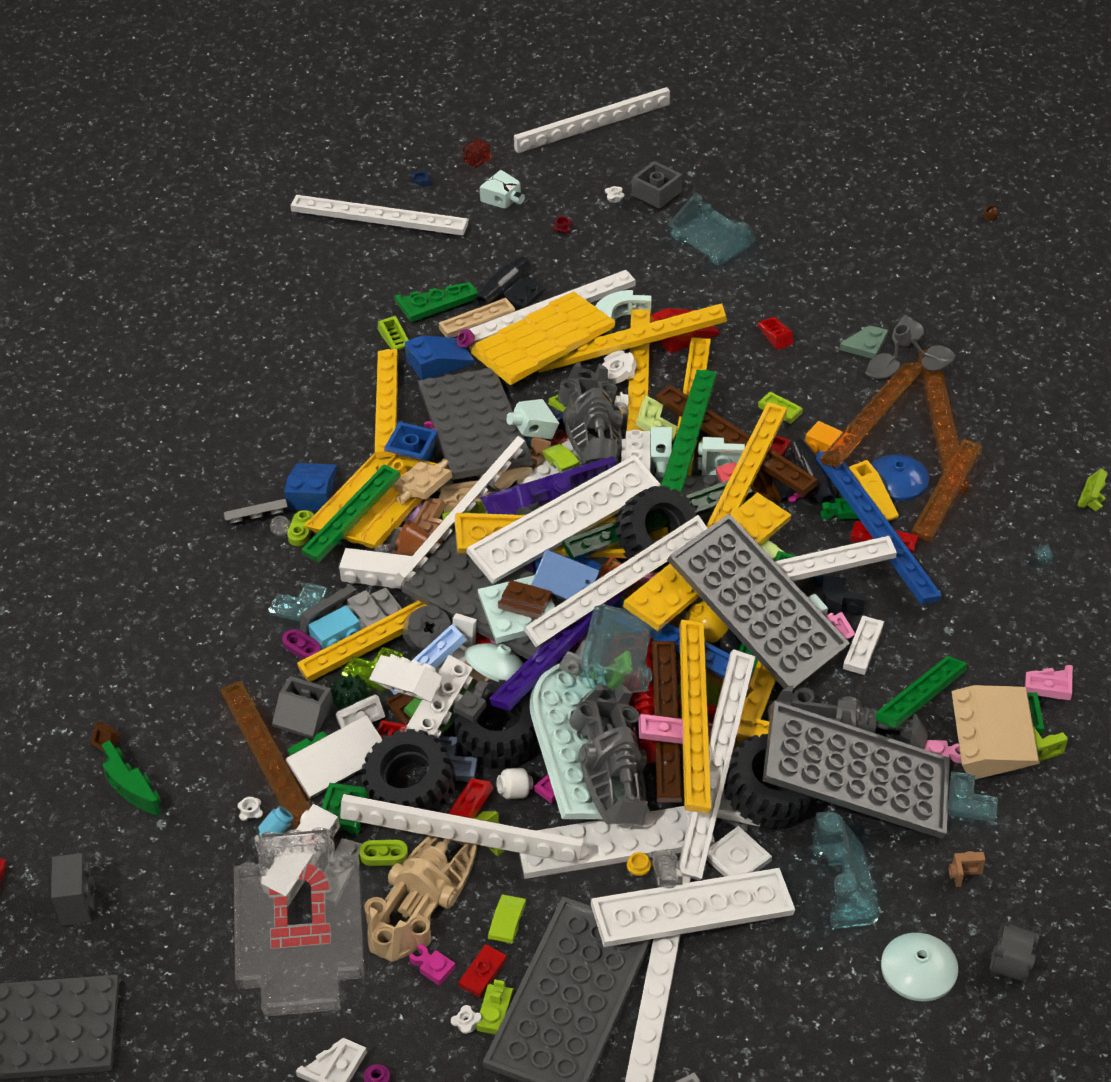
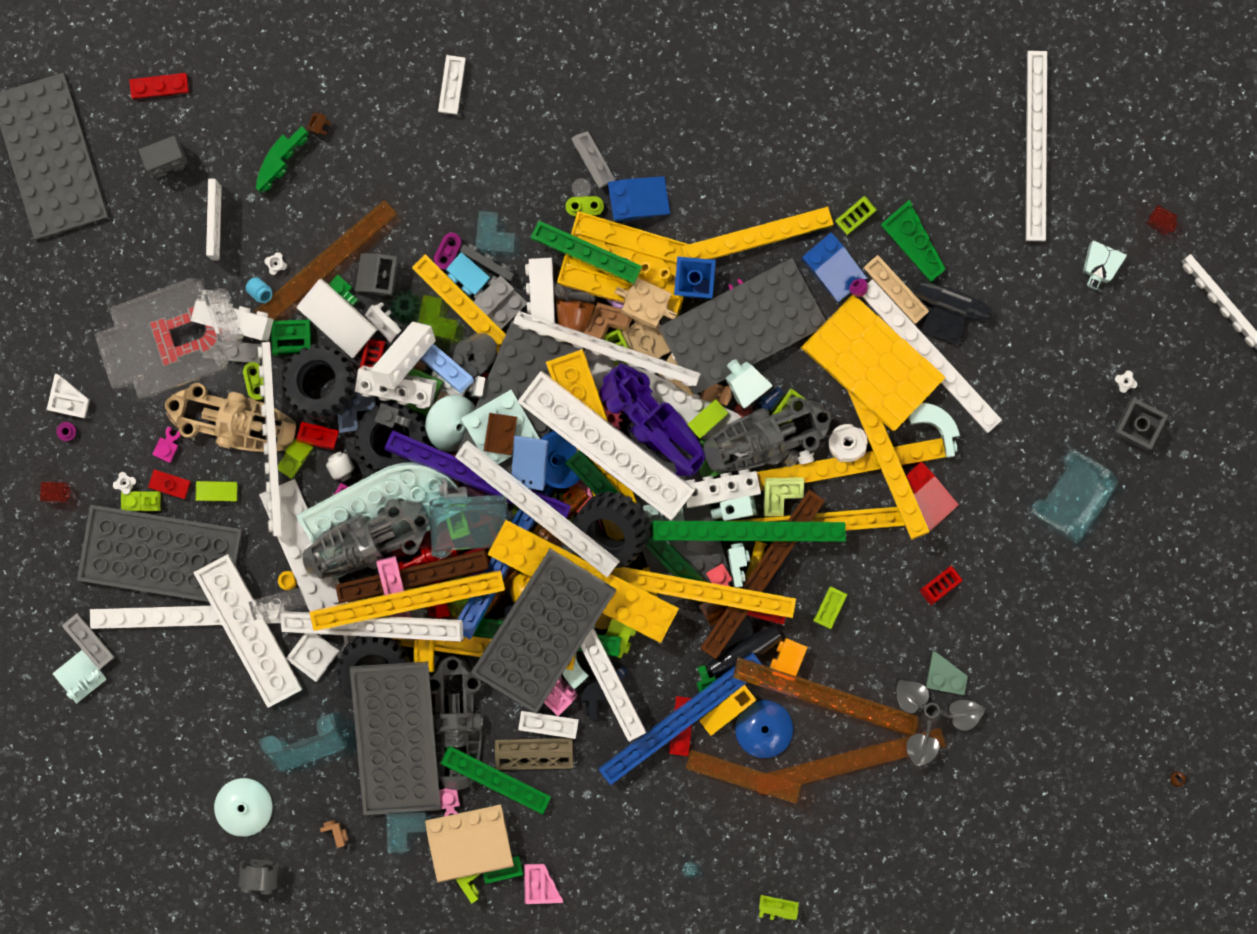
camera: 75 degrees right, 40 degrees up
dark blue tile [410,170,431,186] -> none
dark red plate [553,216,573,233] -> none
none -> white tile [206,179,222,261]
none -> white plate [438,55,466,115]
none -> dark tan fence [495,738,573,770]

